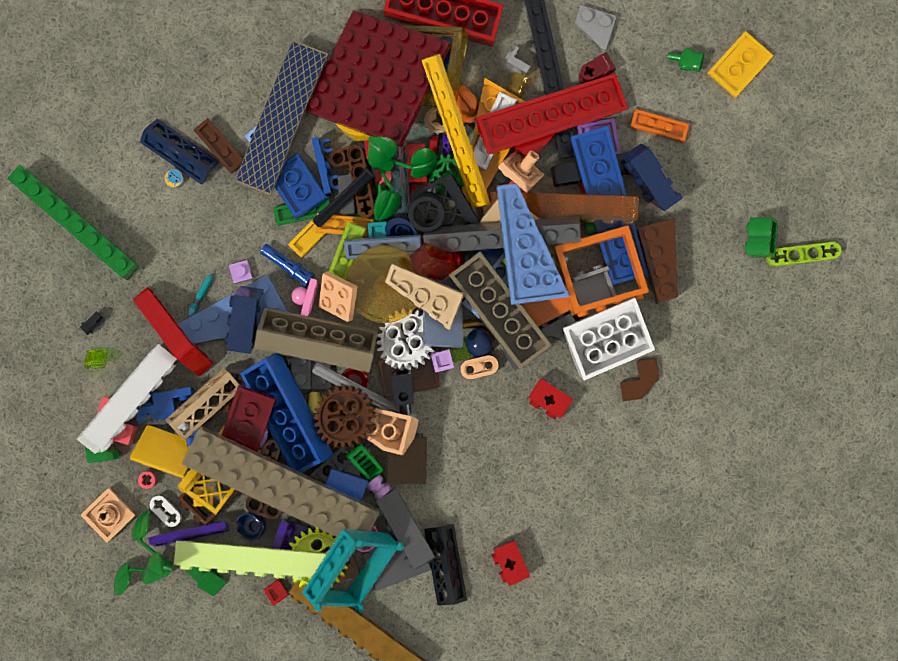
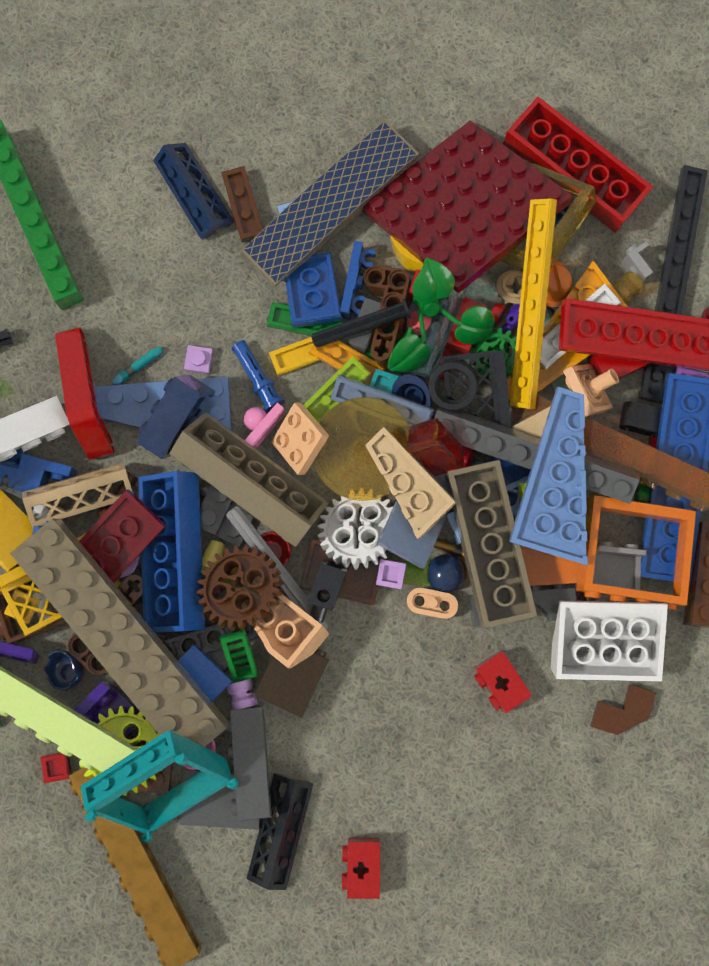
camera: 20 degrees right, 5 degrees down
tile [164,169,184,189] -> none

